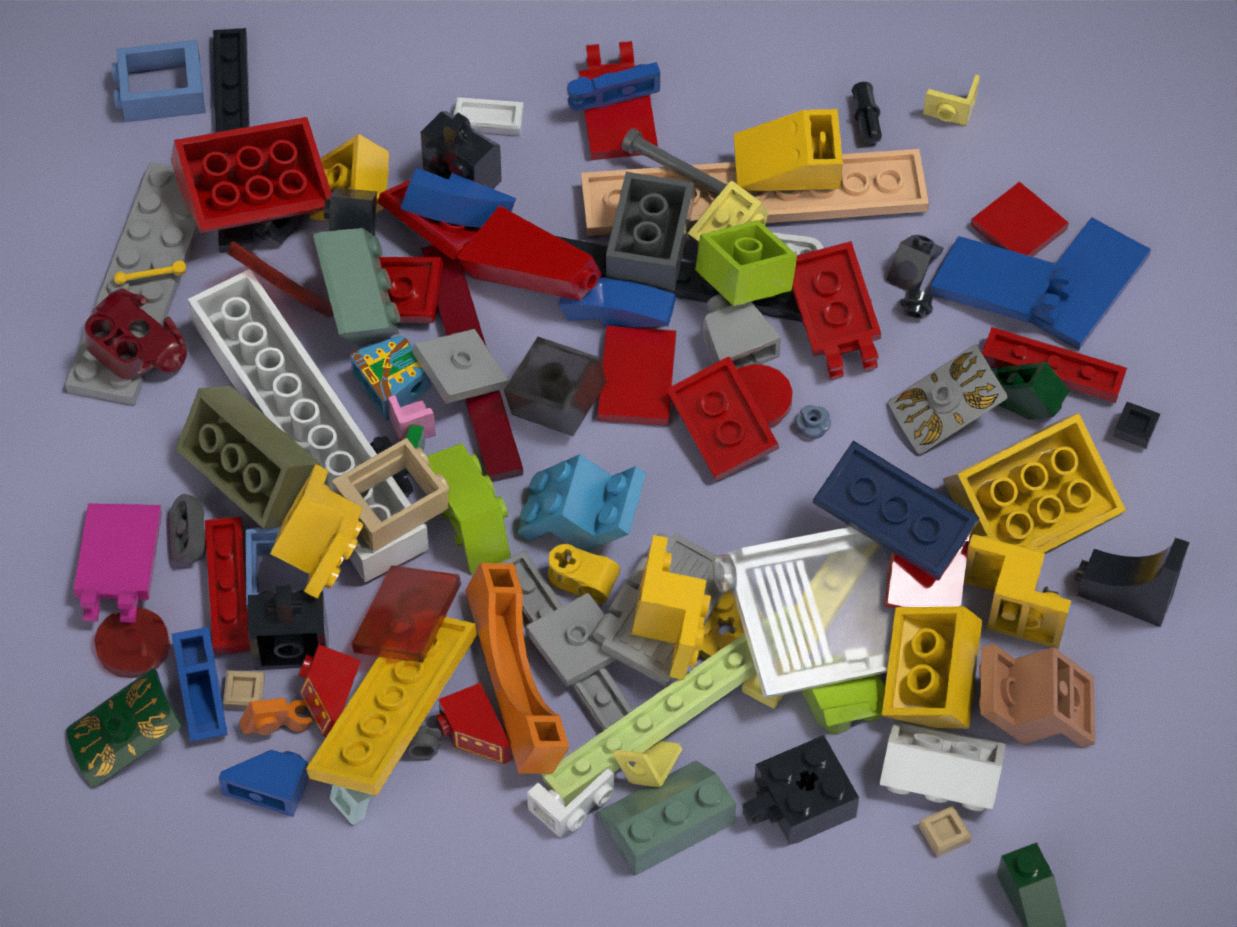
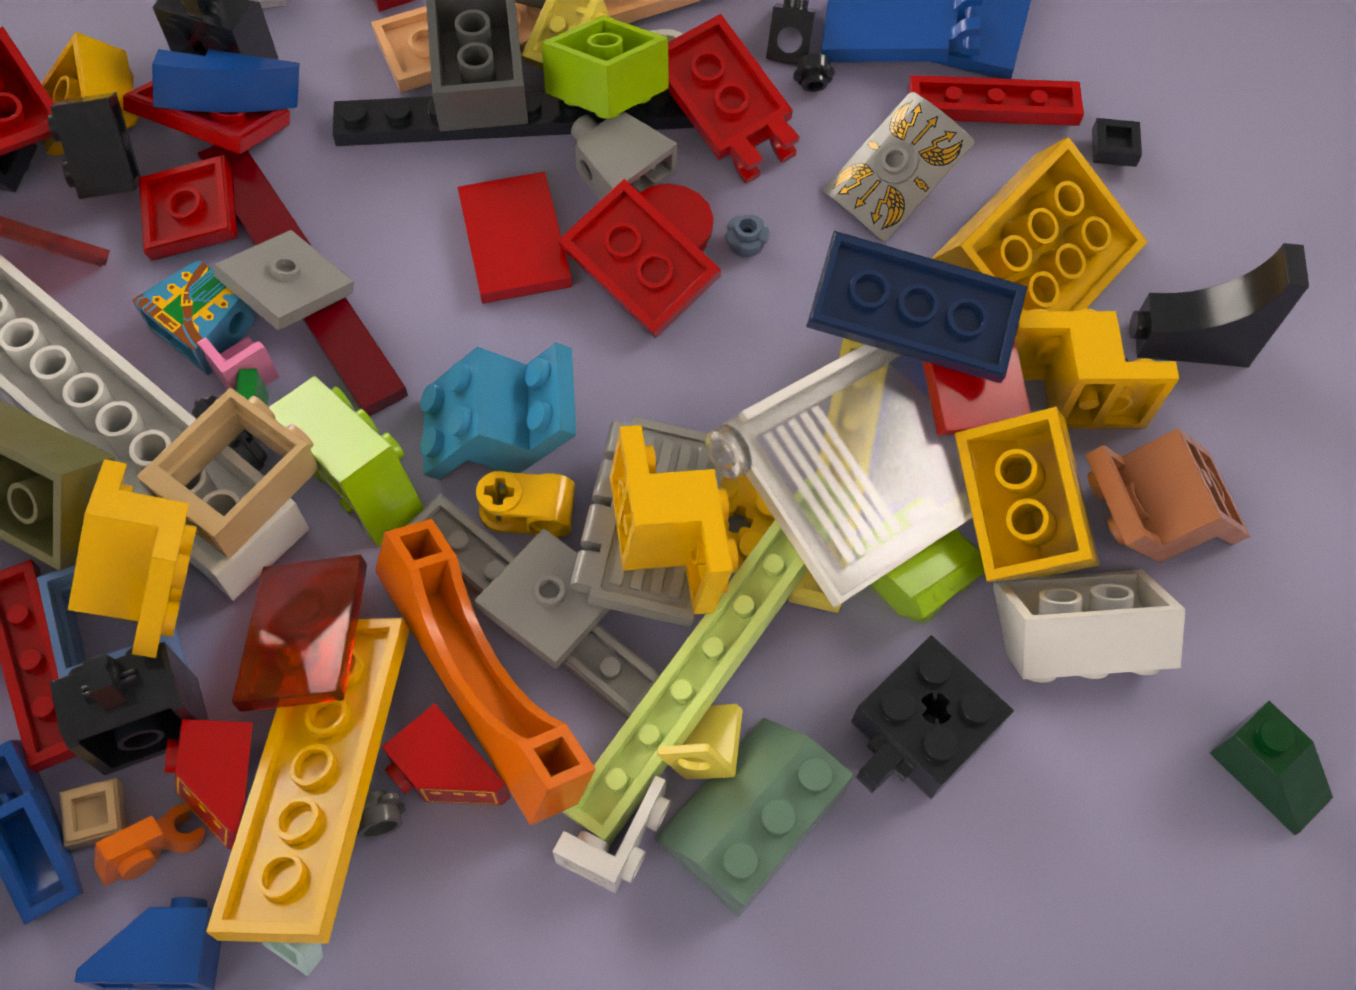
camera: 20 degrees left, 5 degrees up
sand green slope [313,228,400,346] -> none
red slope [457,206,602,301] -> none
clear smoke brick [503,336,607,436] -> none
blue slope [558,278,676,328] -> none
tan tile [918,805,972,857] -> none
dark green slope [993,362,1070,420] -> none

